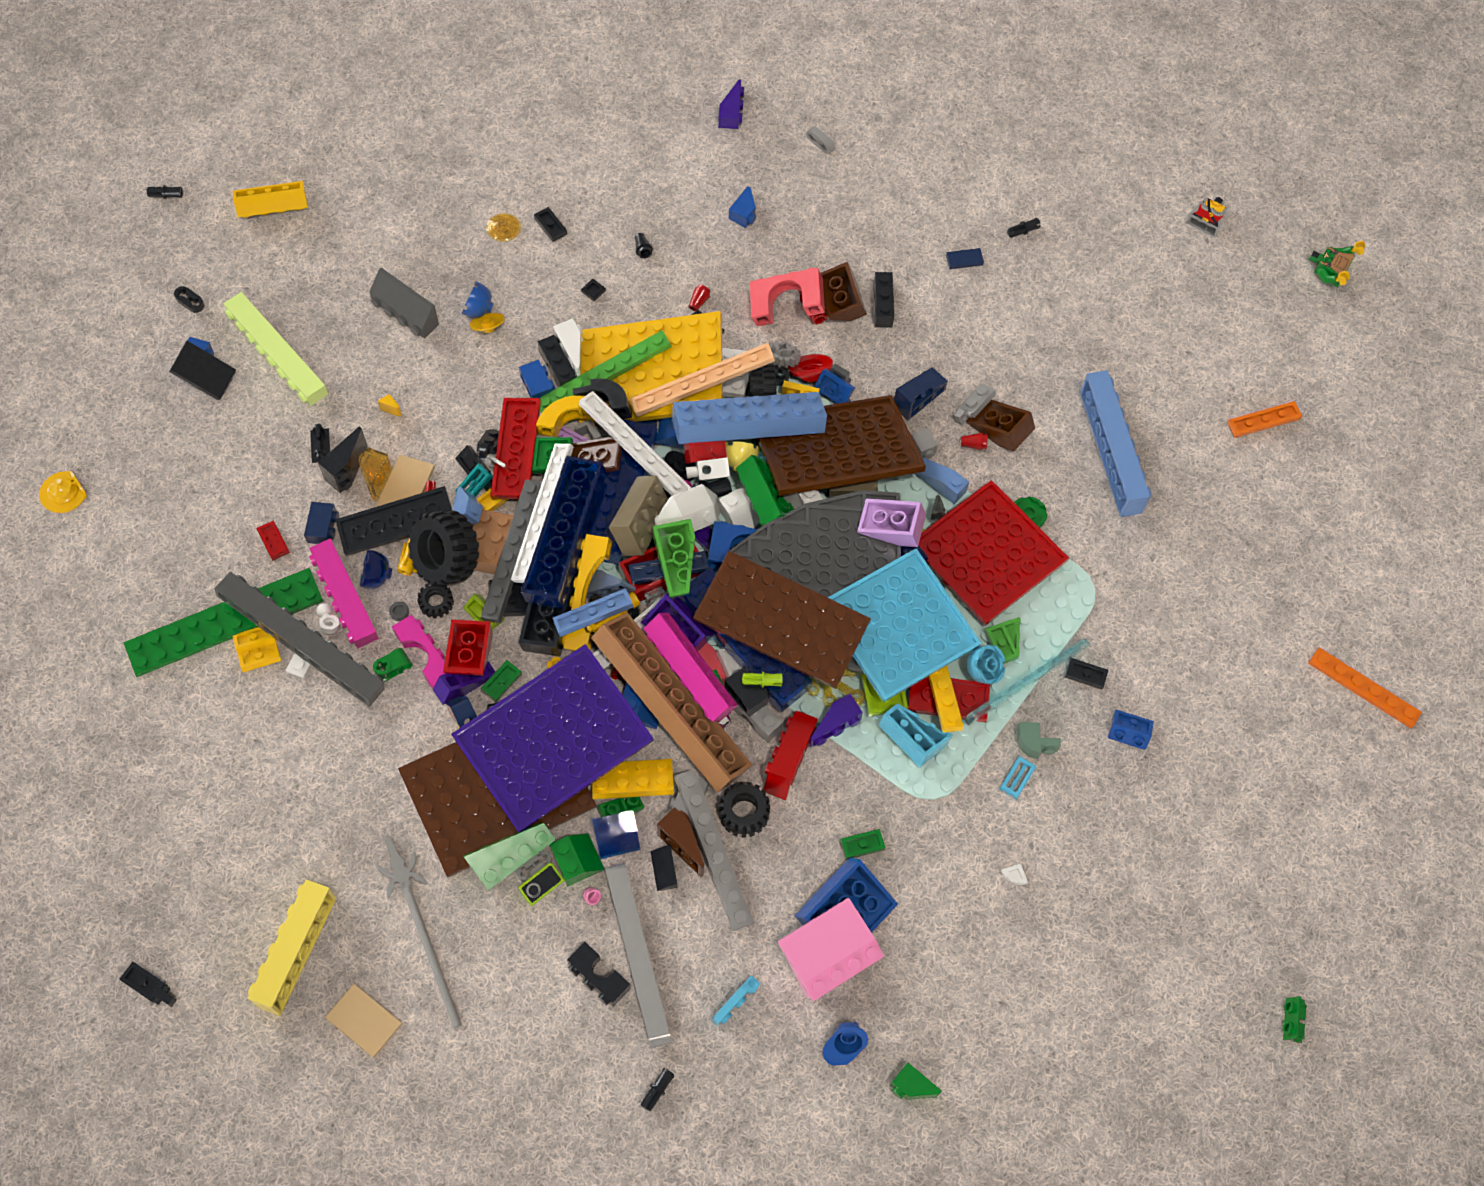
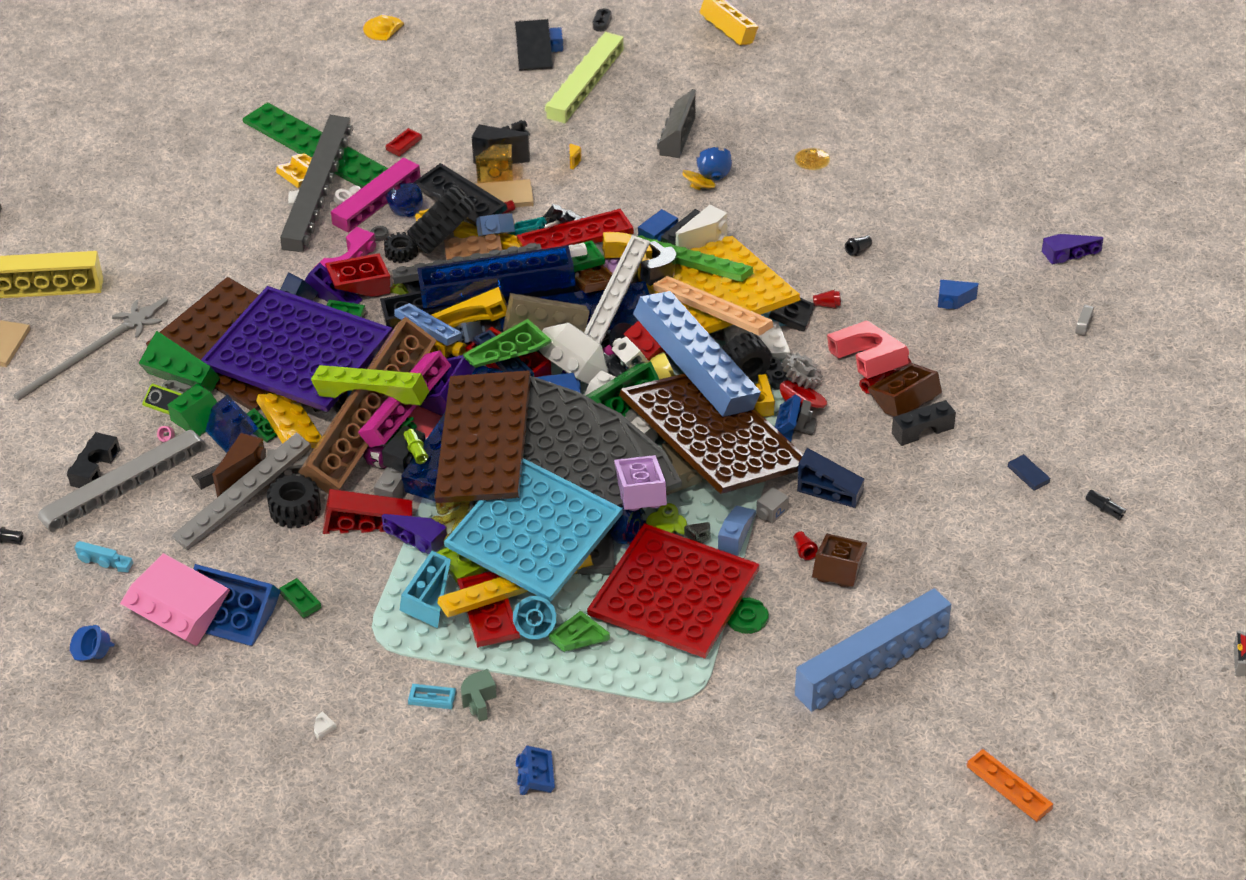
camera: 70 degrees right, 20 degrees down
dark blue brick [304,502,339,544] -> none
green piece [373,648,413,682] -> none
black plate [534,207,567,242] -> none
black tile [581,279,606,301] -> none
green slope [890,1062,942,1100] -> none
light grey hinge [954,384,996,425] -> none
clear light blue tile [964,639,1090,726] -> none
black plate [1065,658,1109,690] -> none
none -> lime arch [311,365,429,405]

